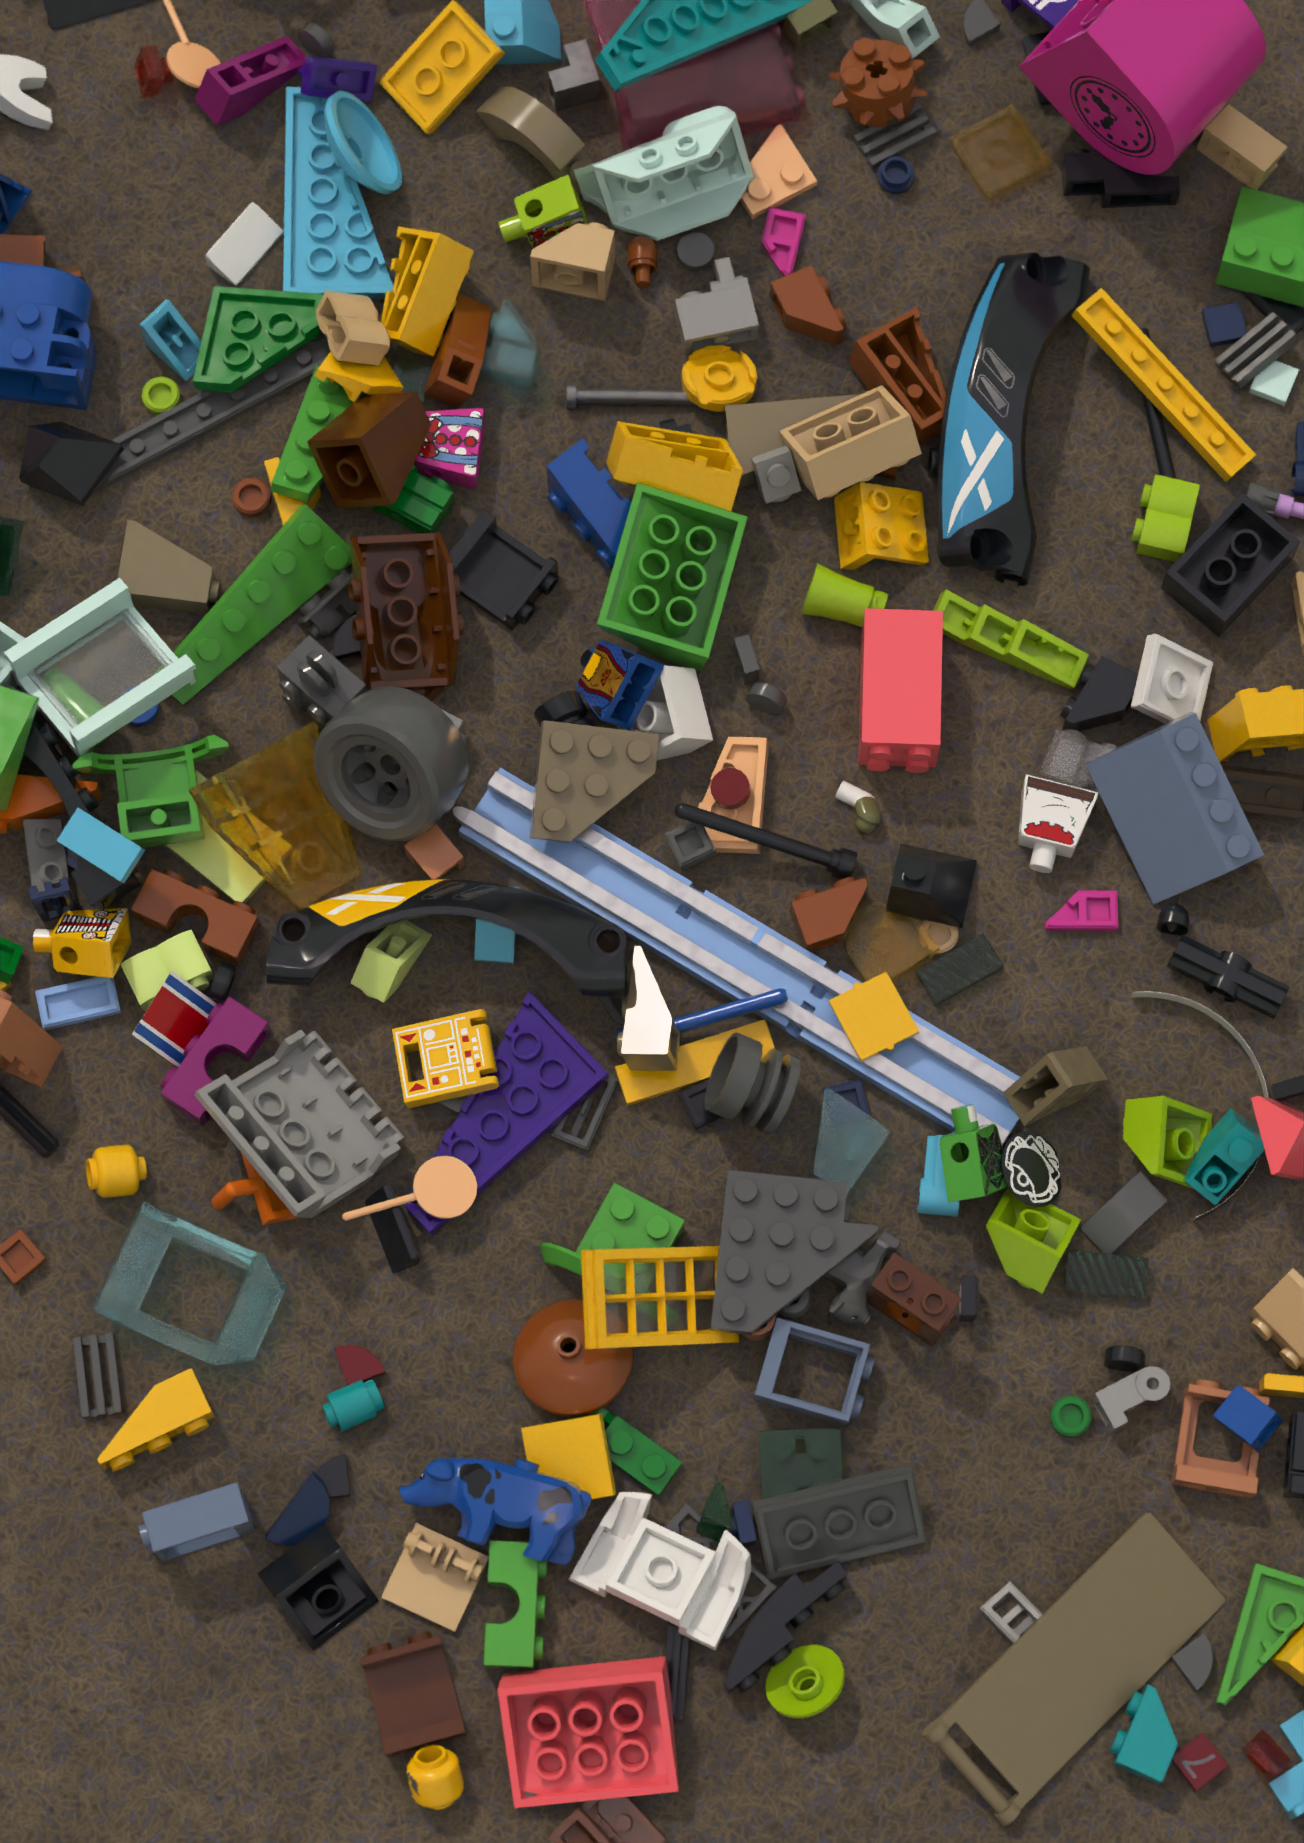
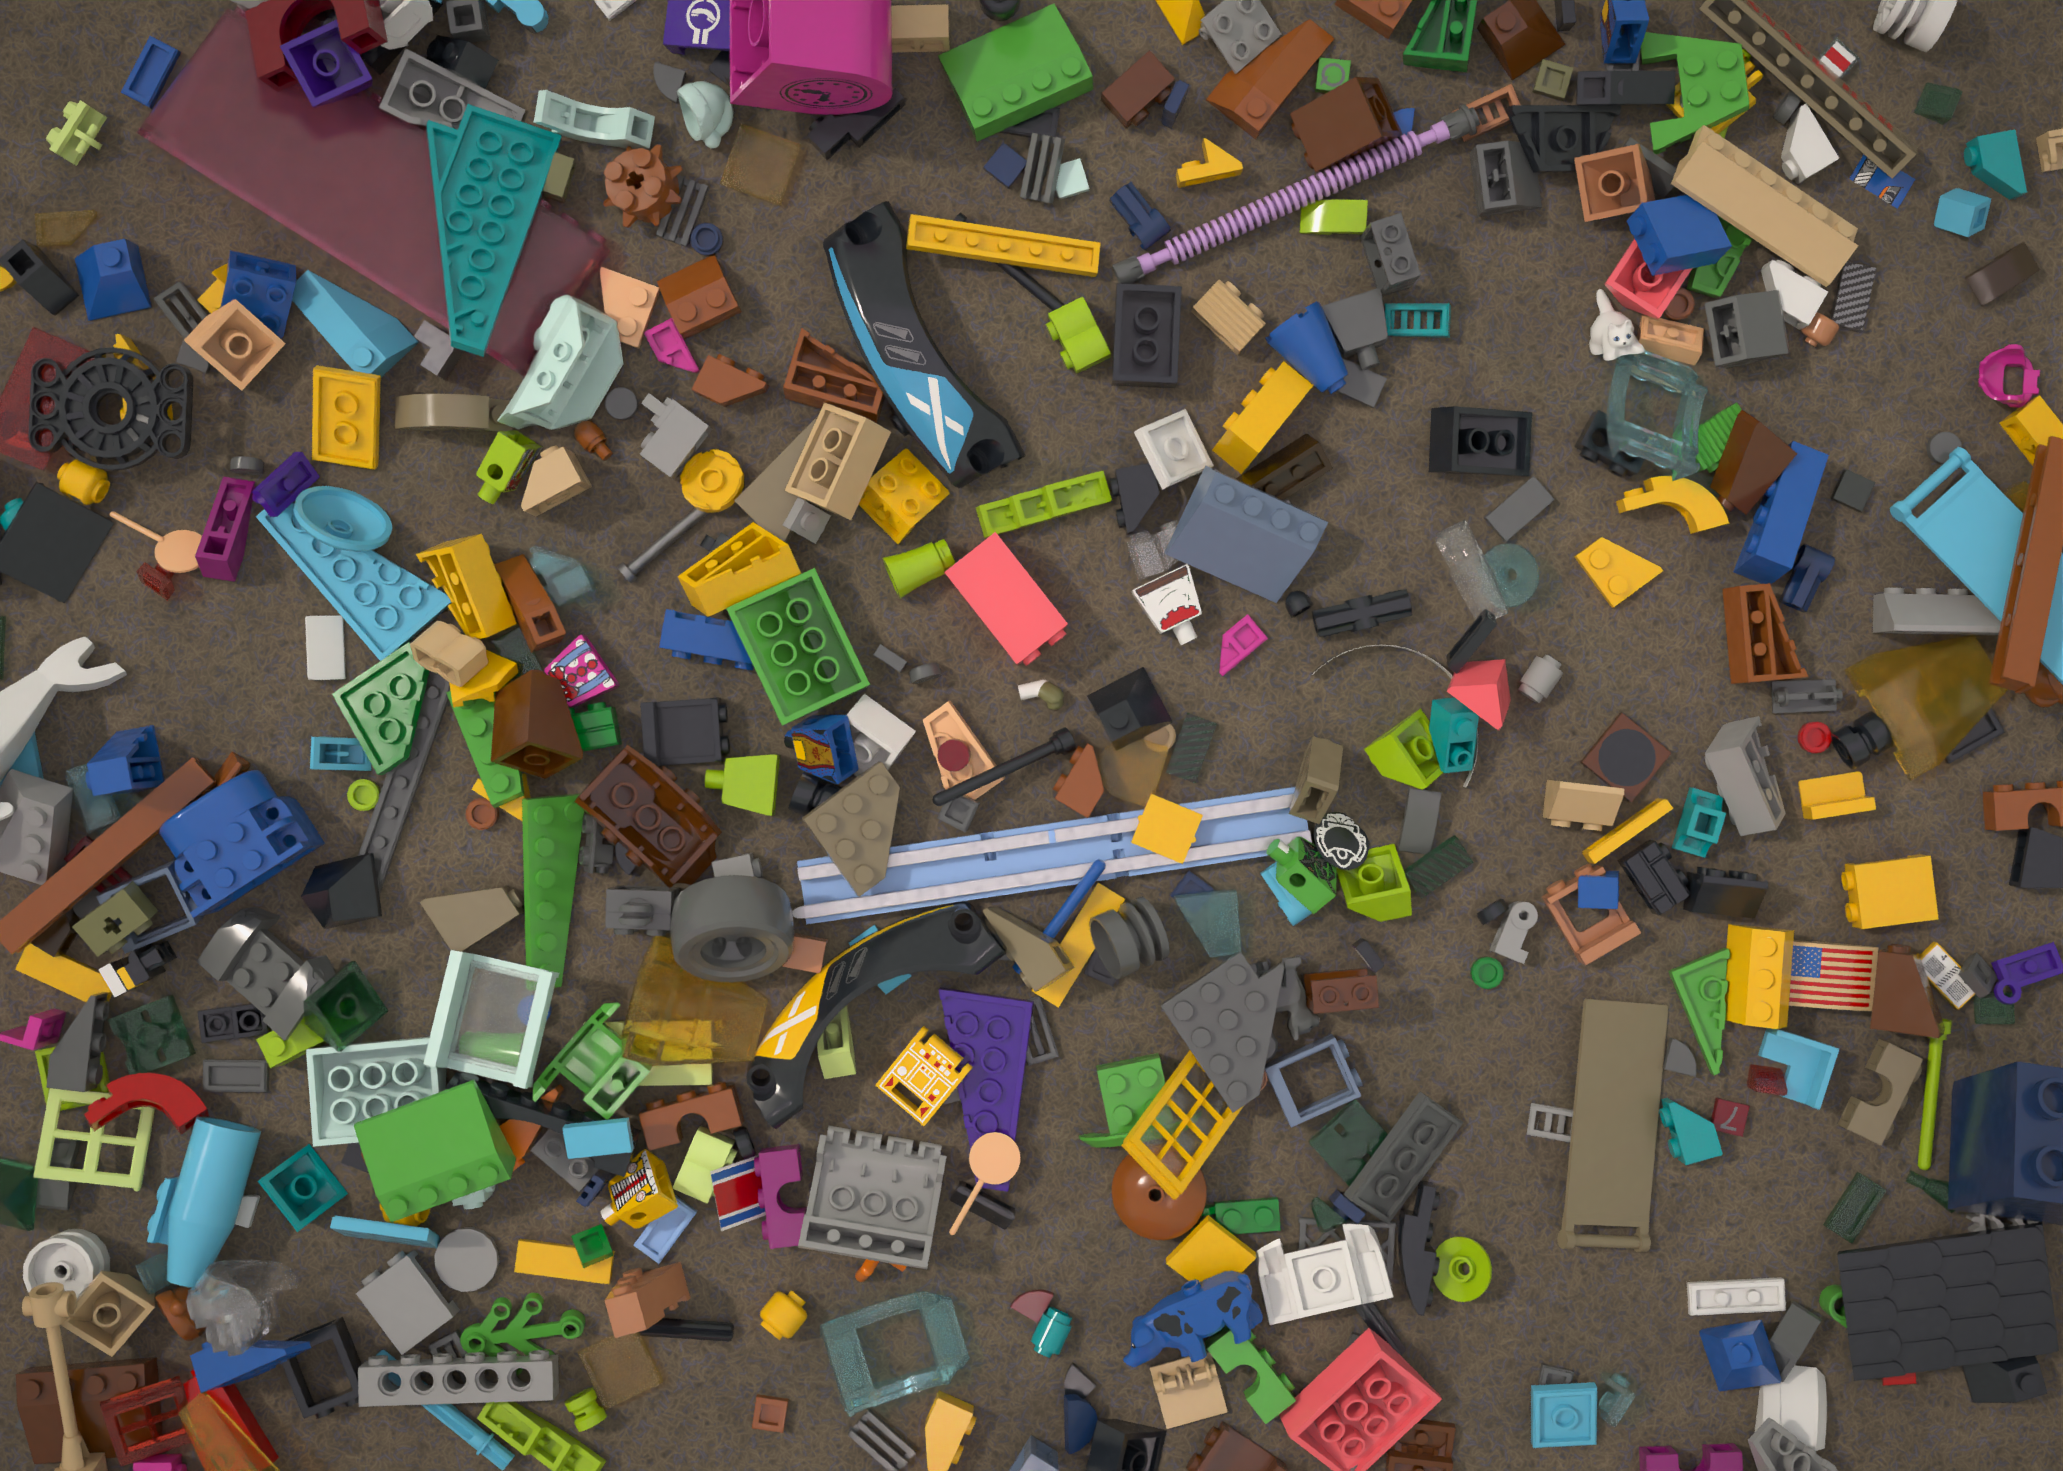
camera: 35 degrees left, 15 degrees up
none -> dark orange slope [657,254,742,339]
none -> light aqua piece [677,81,734,149]
none -> lime torso [705,754,780,816]

